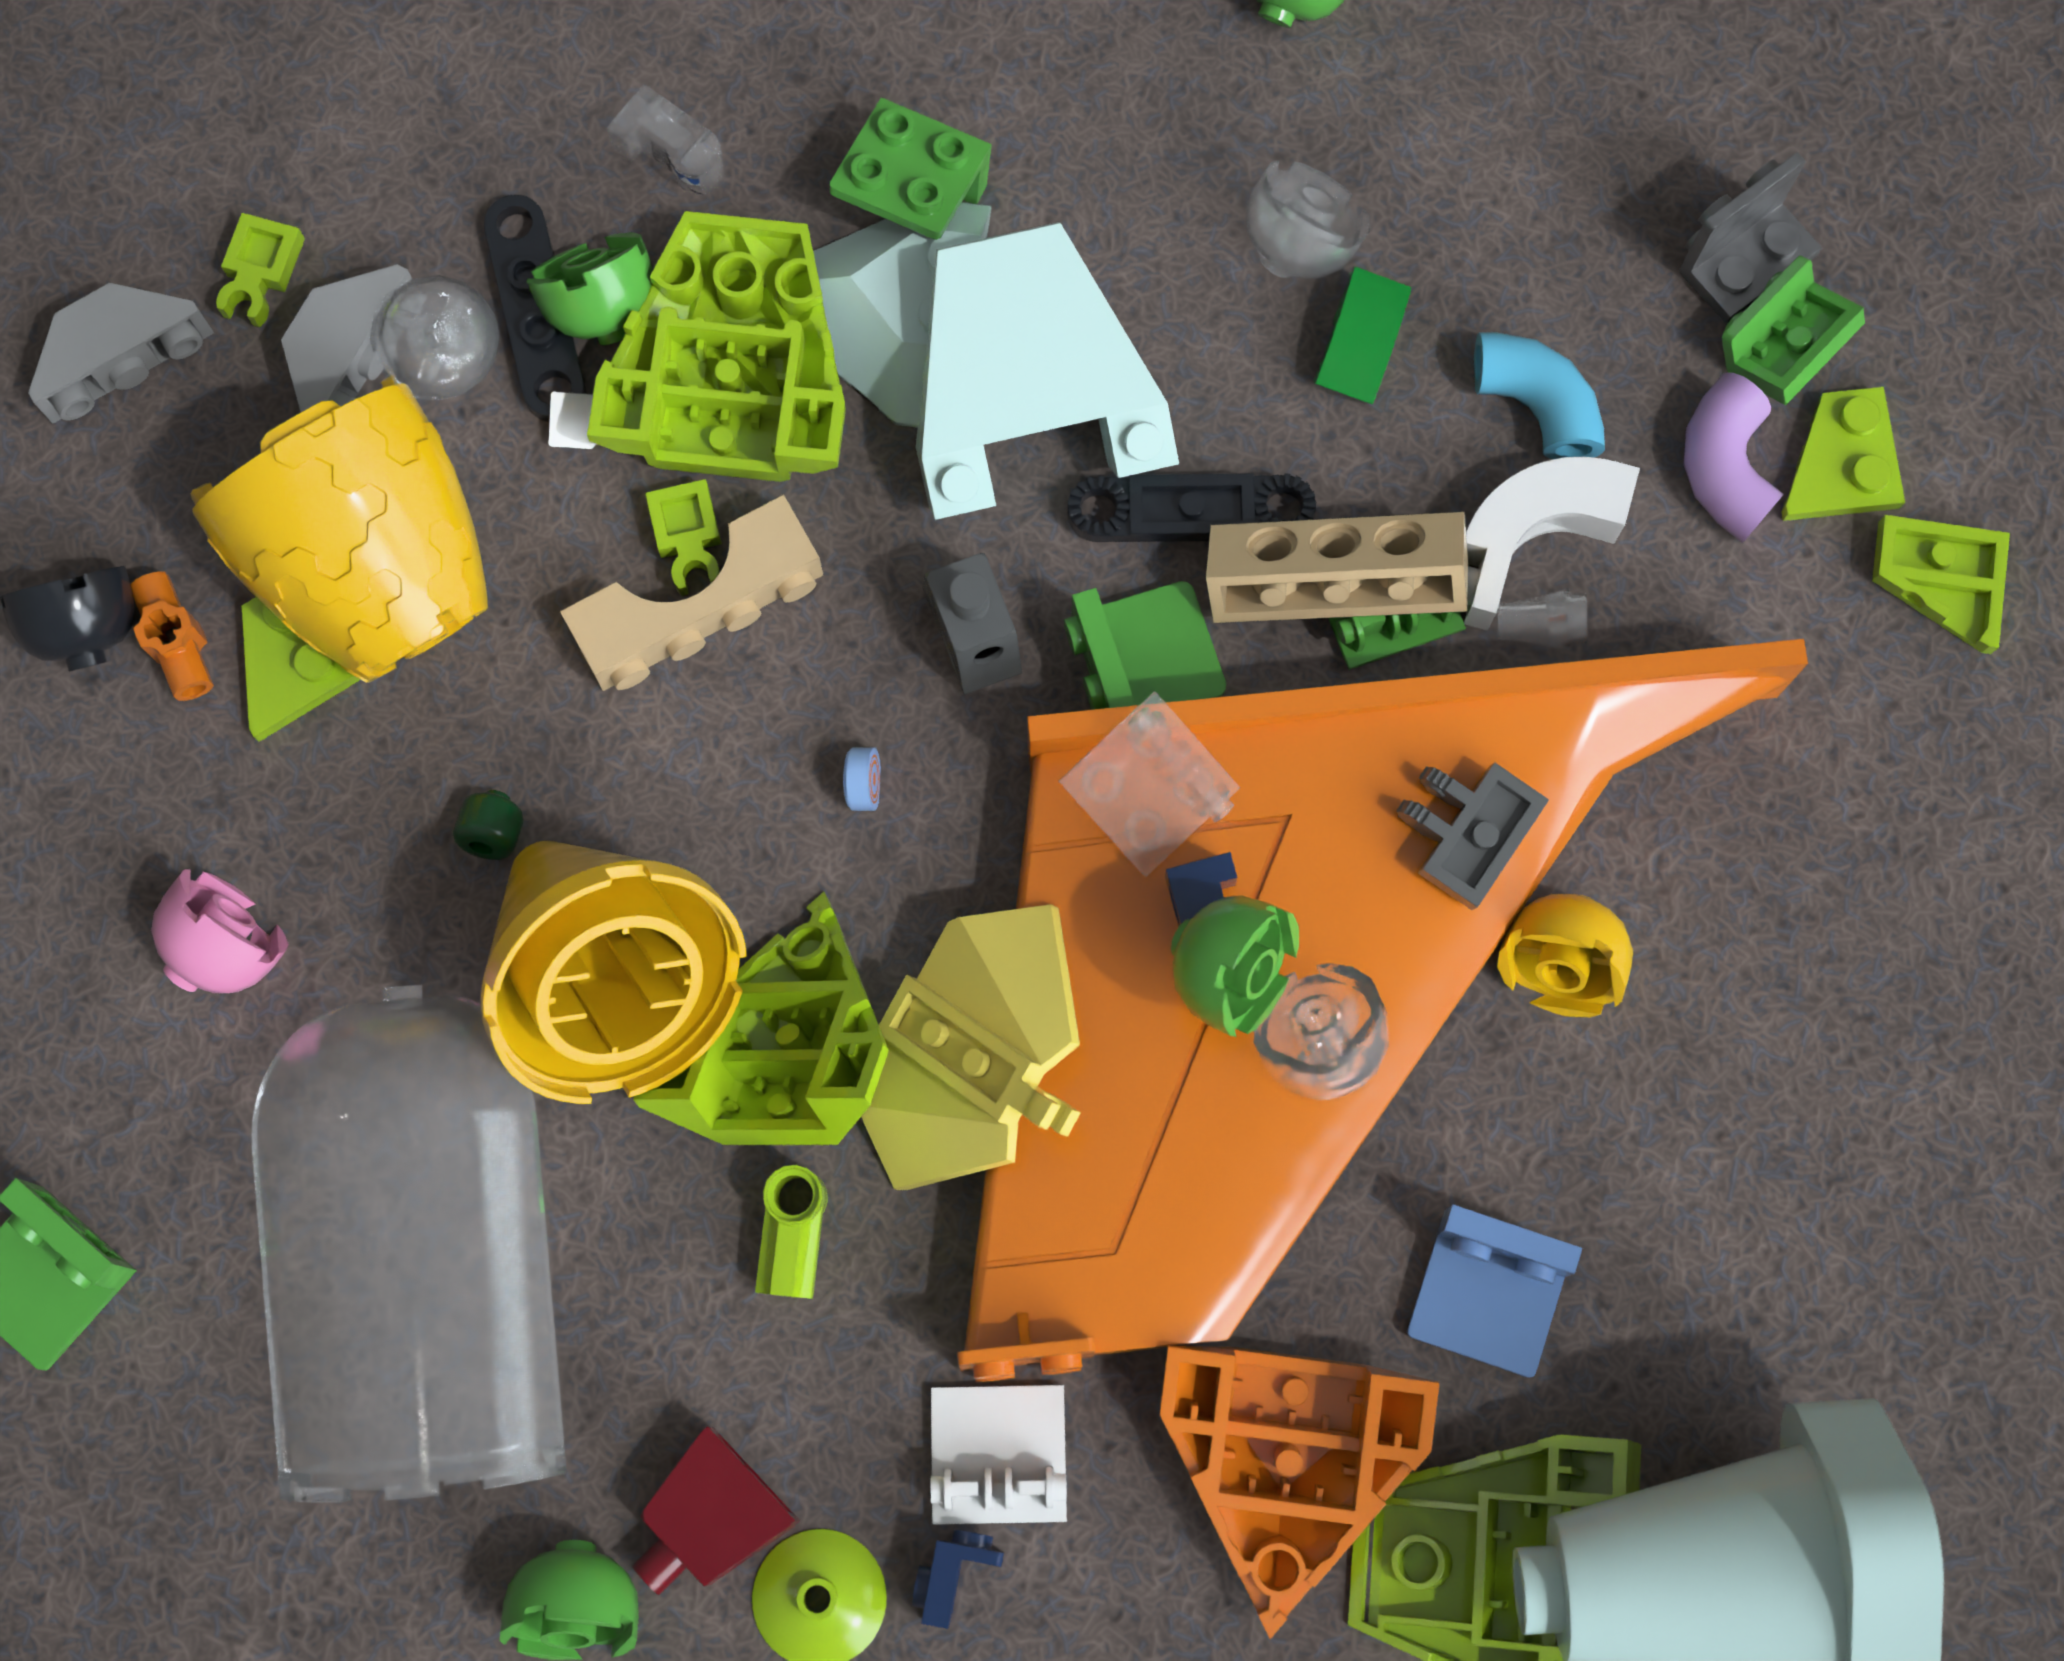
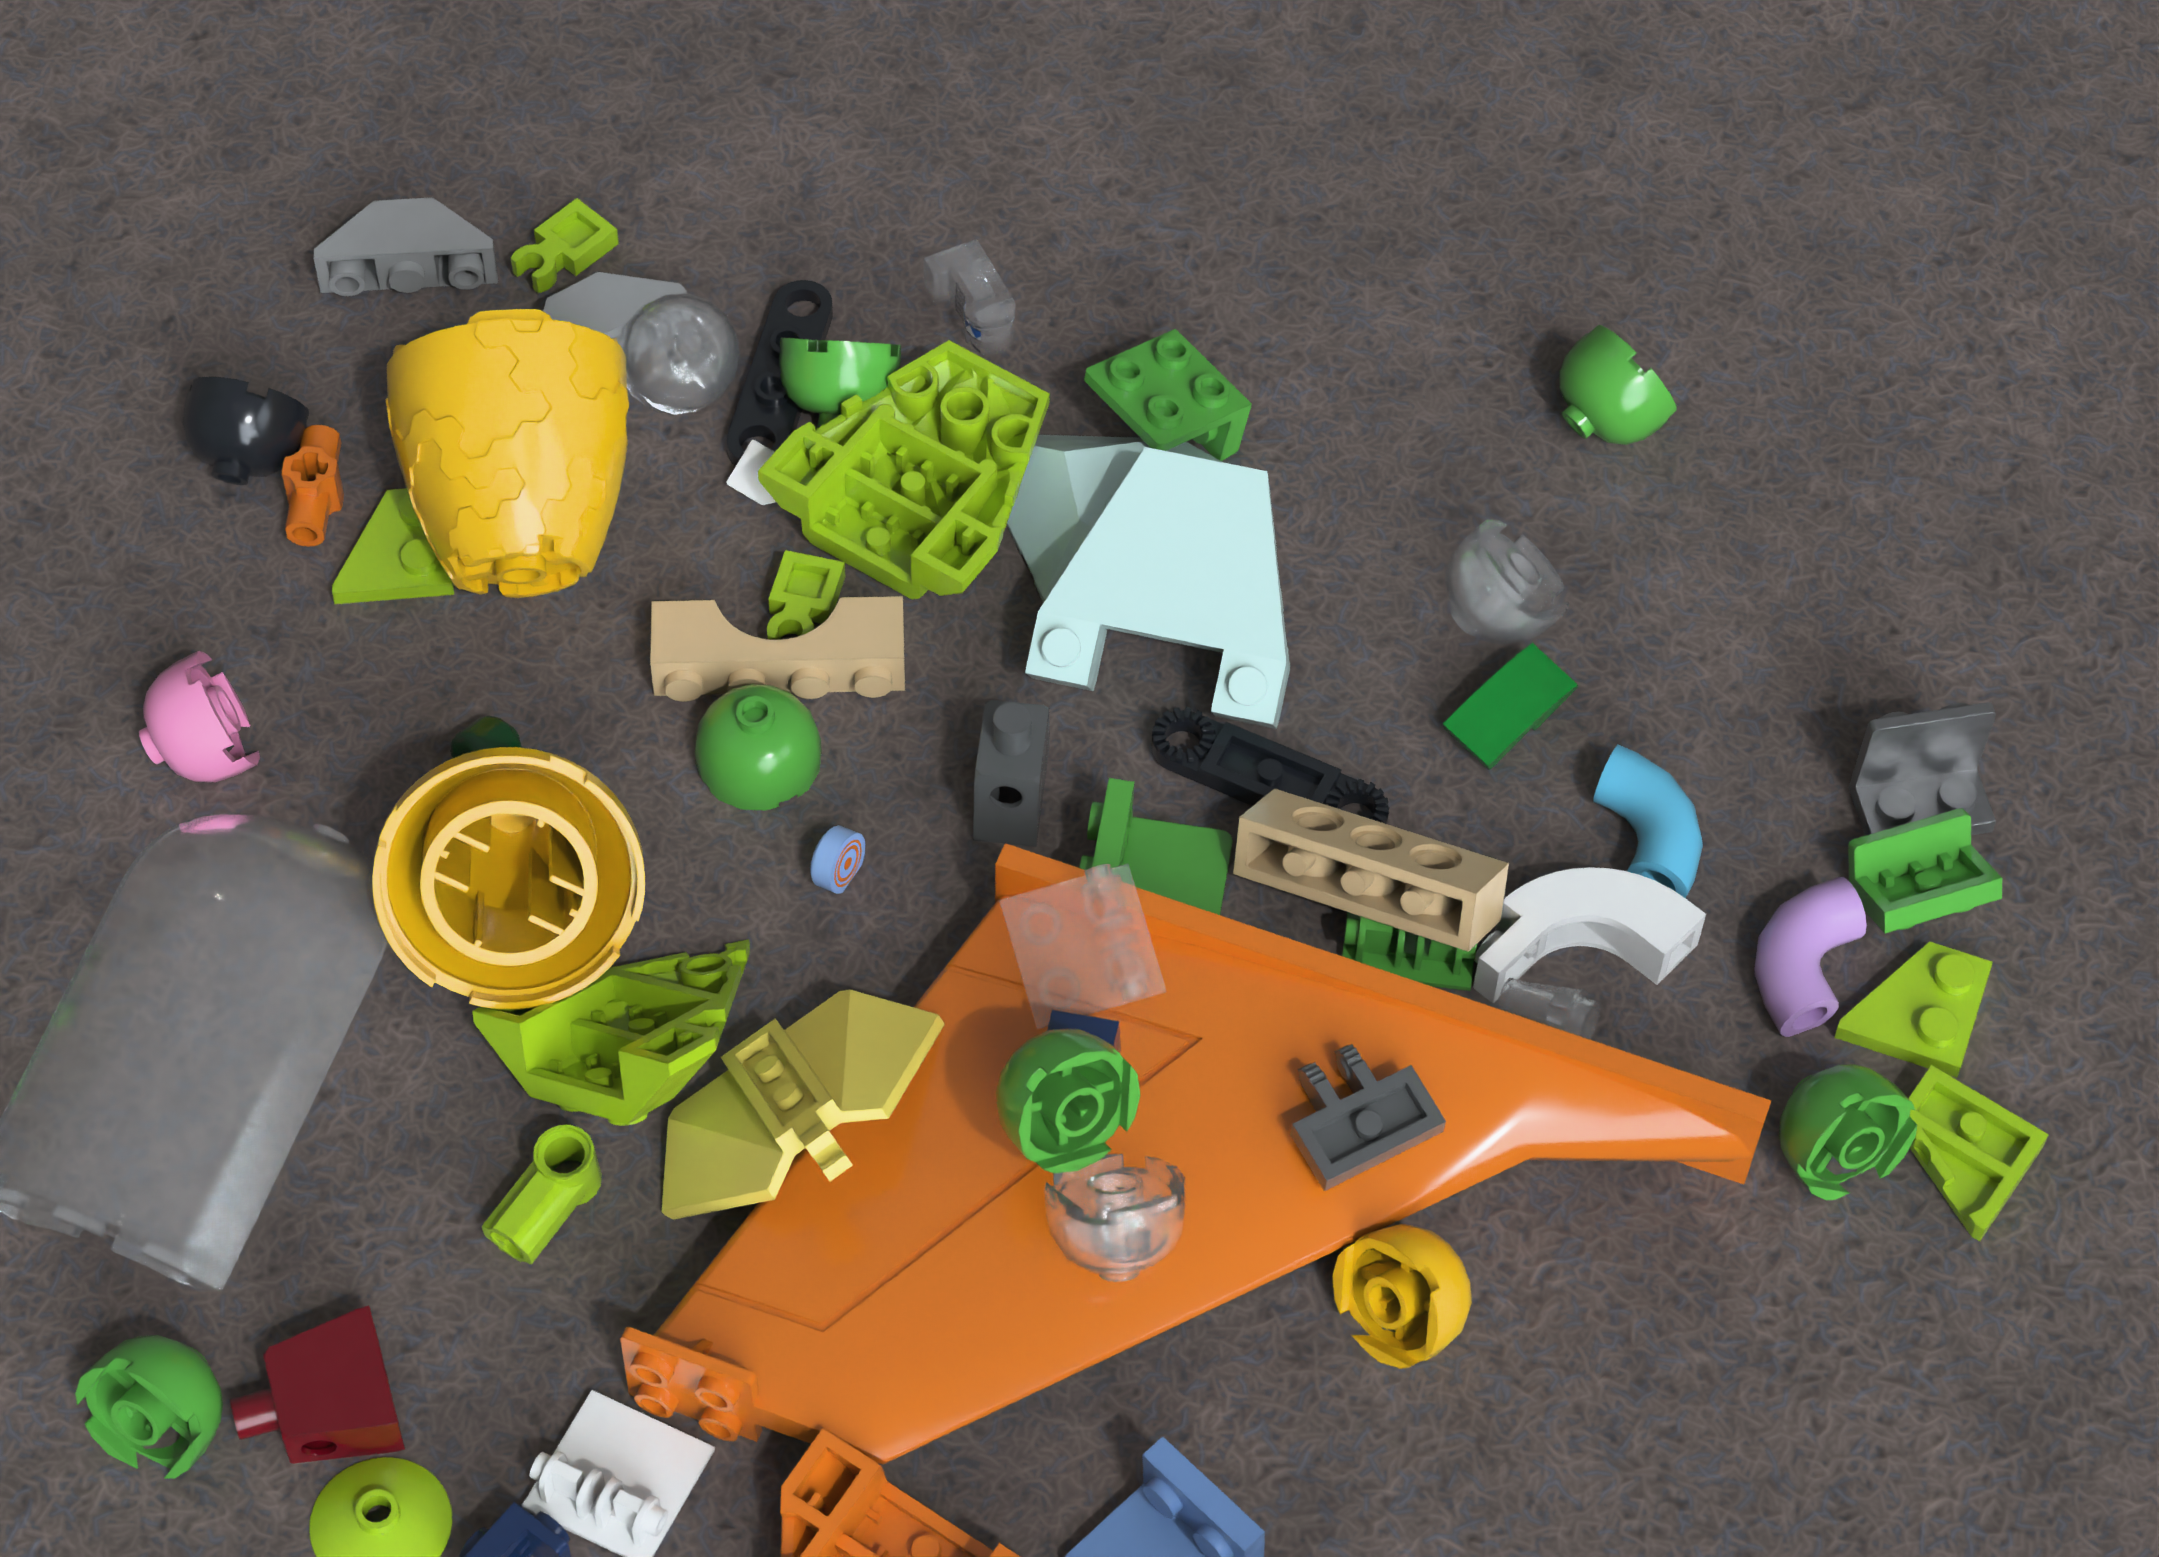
camera: 25 degrees right, 20 degrees down
none -> bright green cylinder [695,684,822,811]
none -> bright green cylinder [1778,1064,1917,1200]

